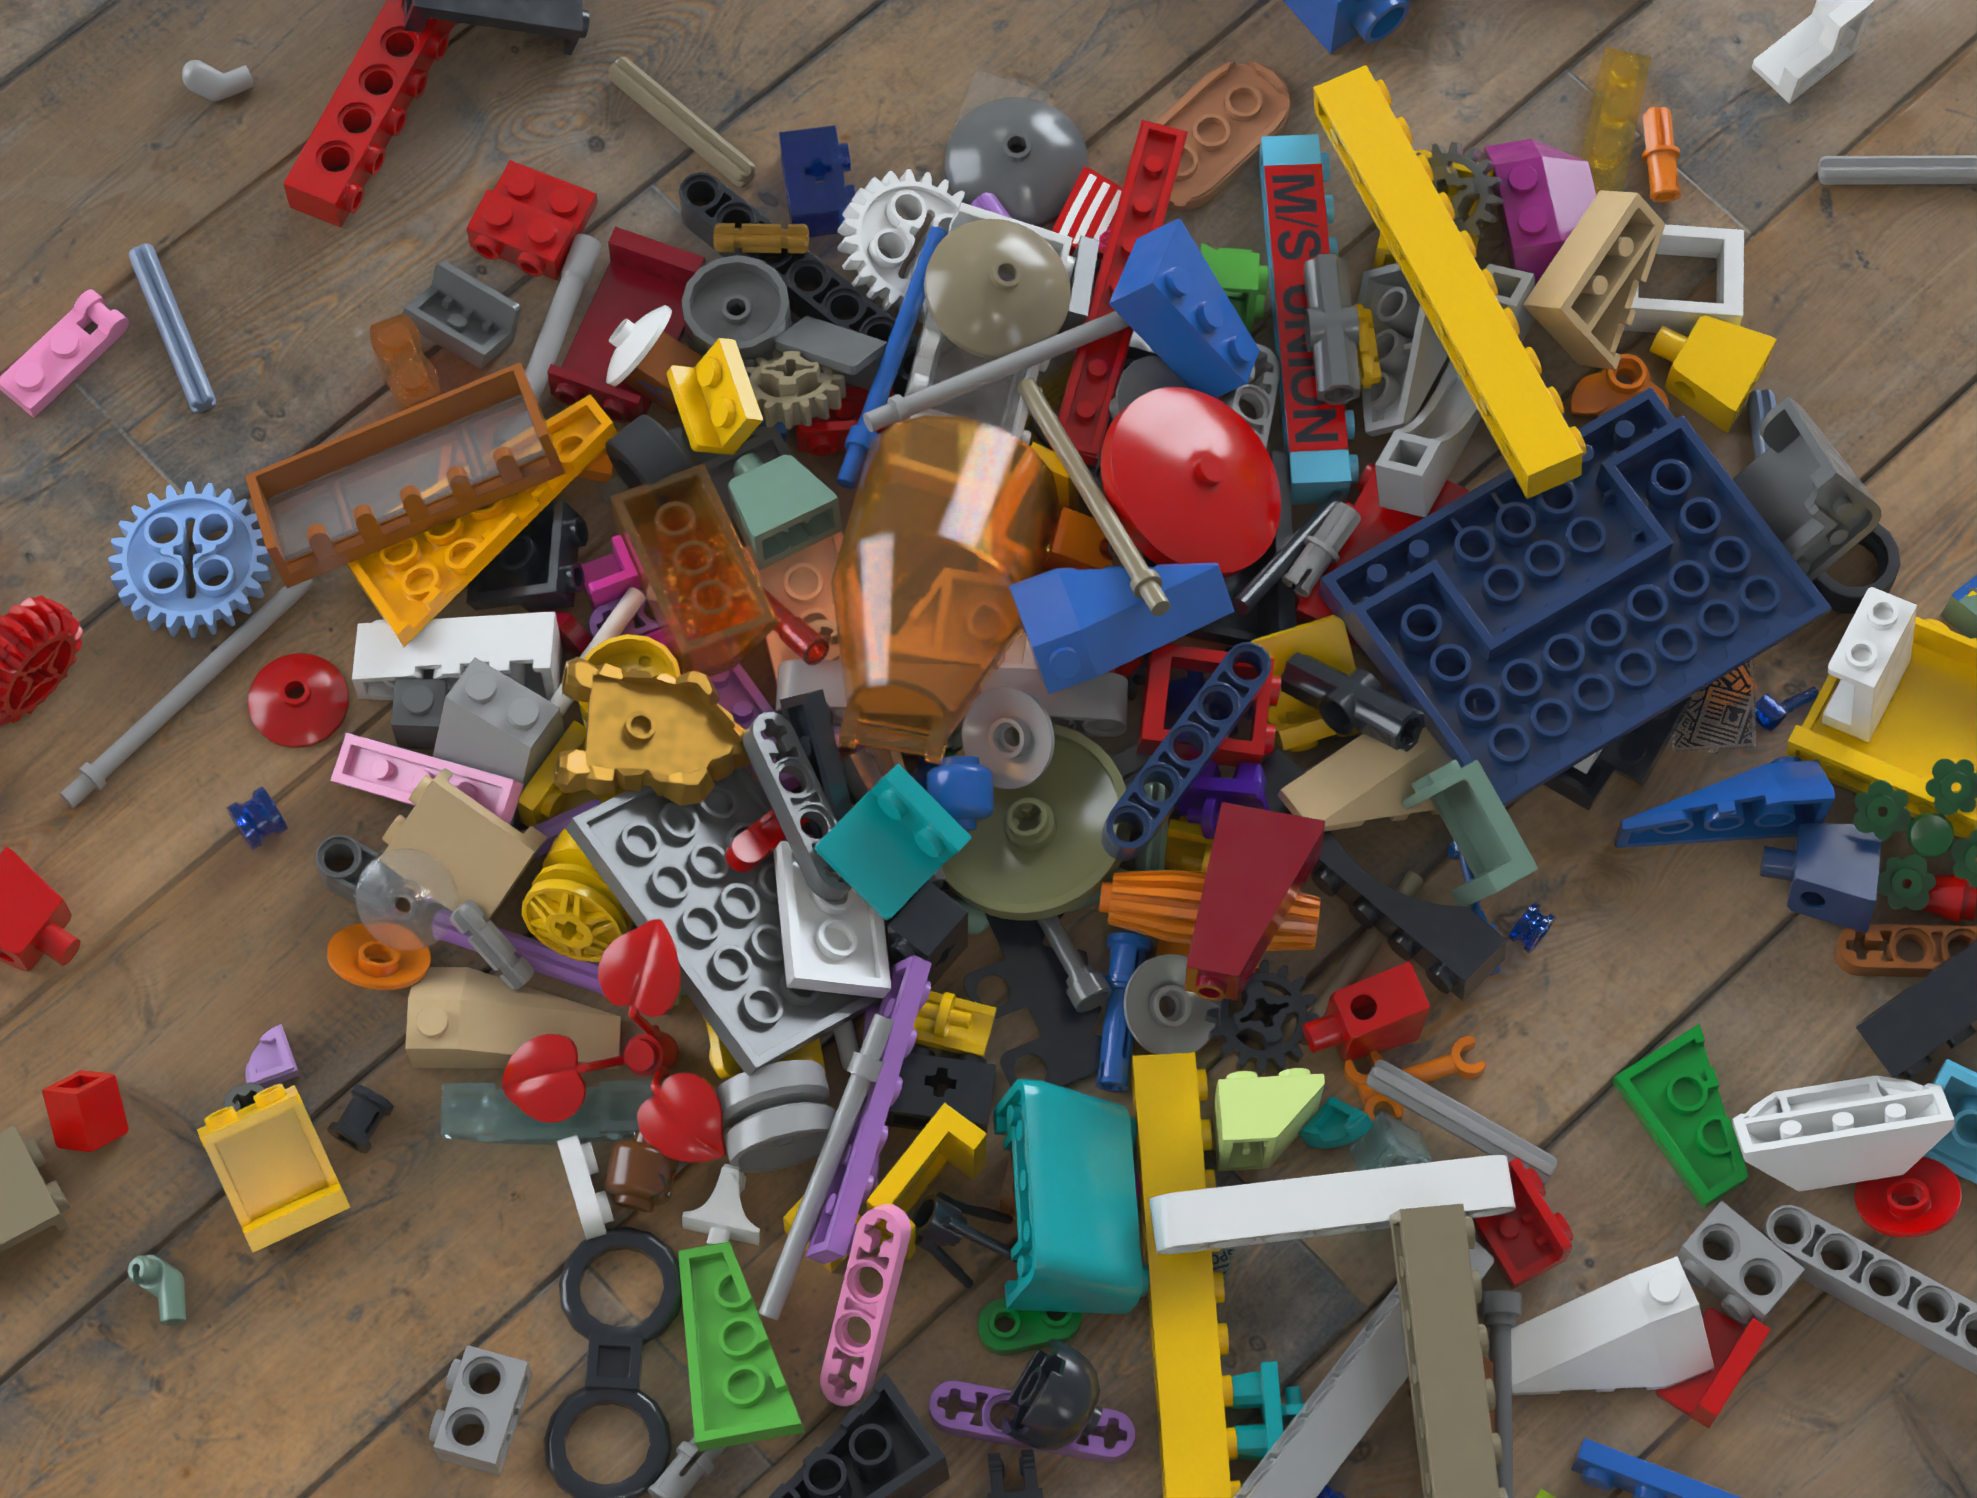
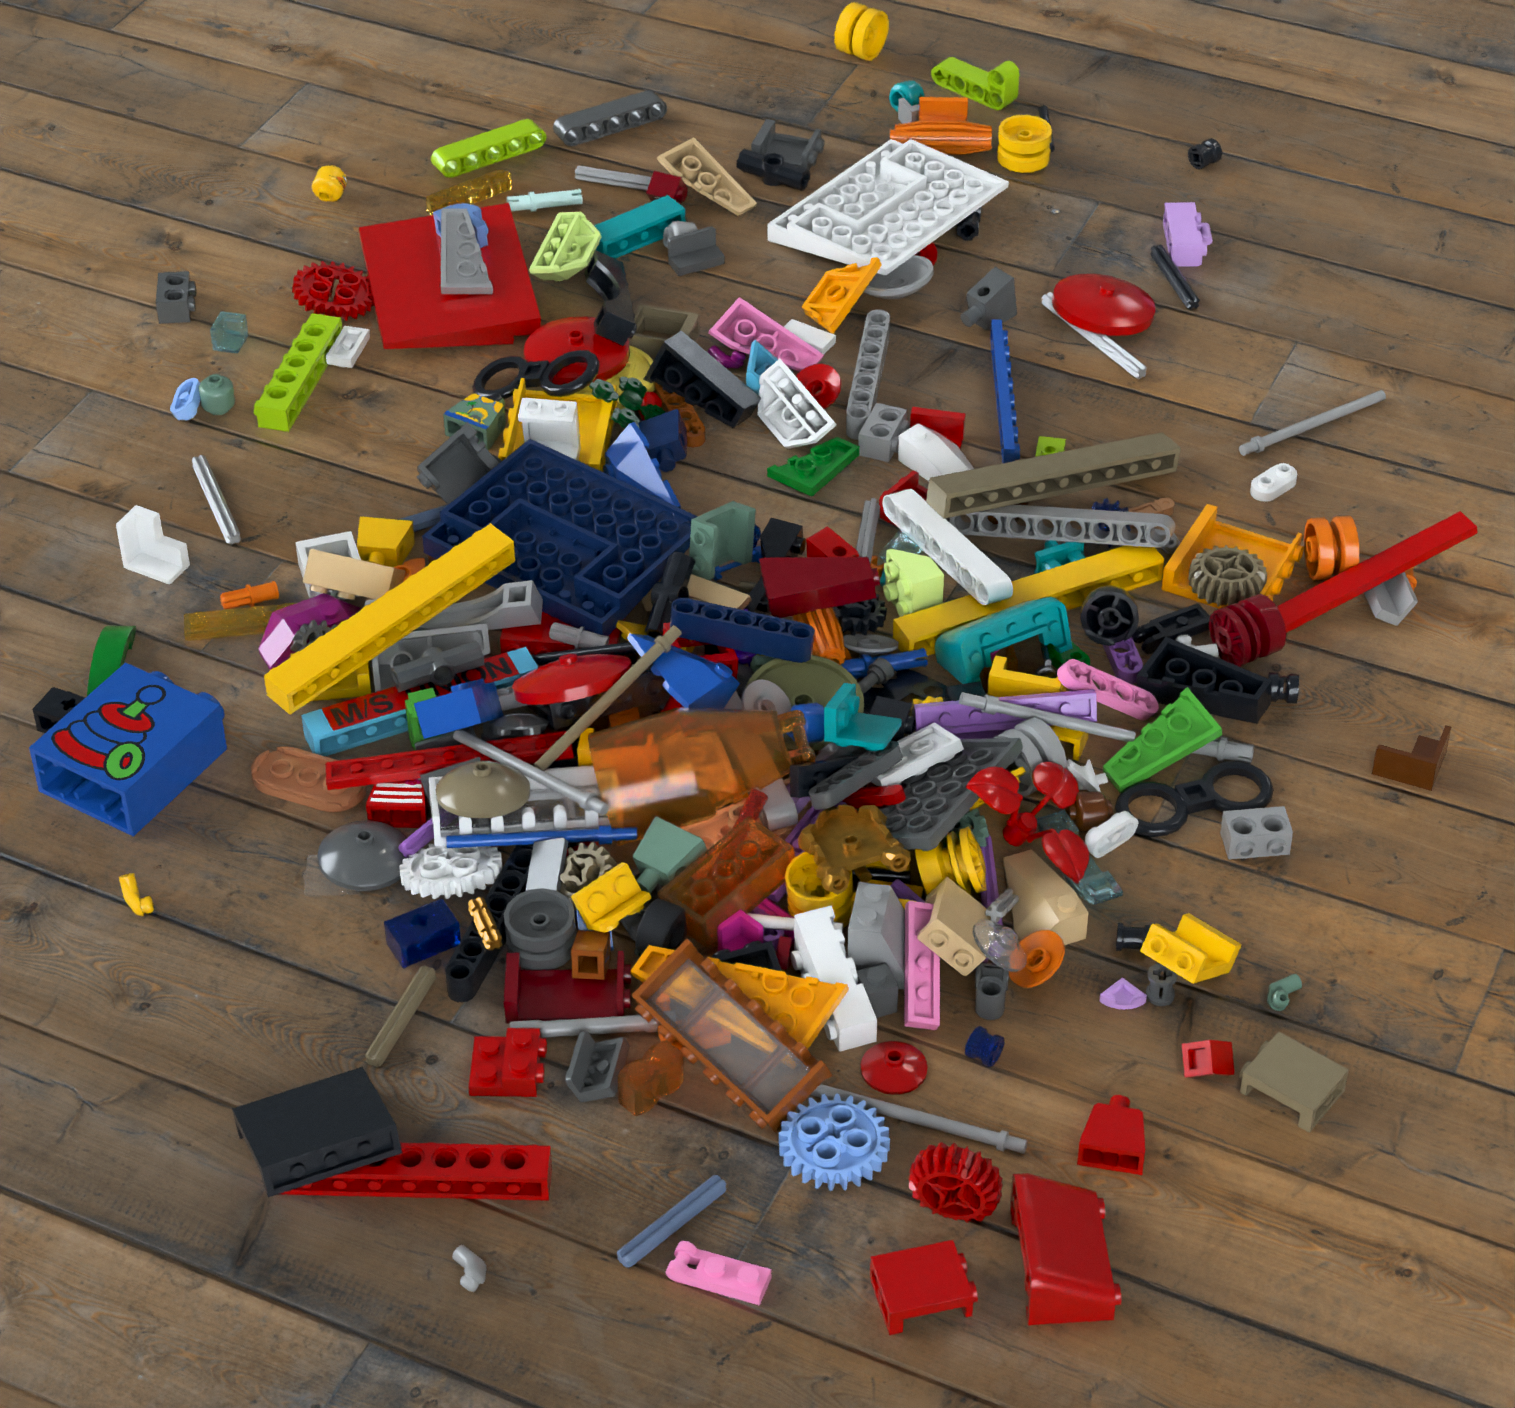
camera: 110 degrees left, 25 degrees down
white dish [606,305,672,387] -> none

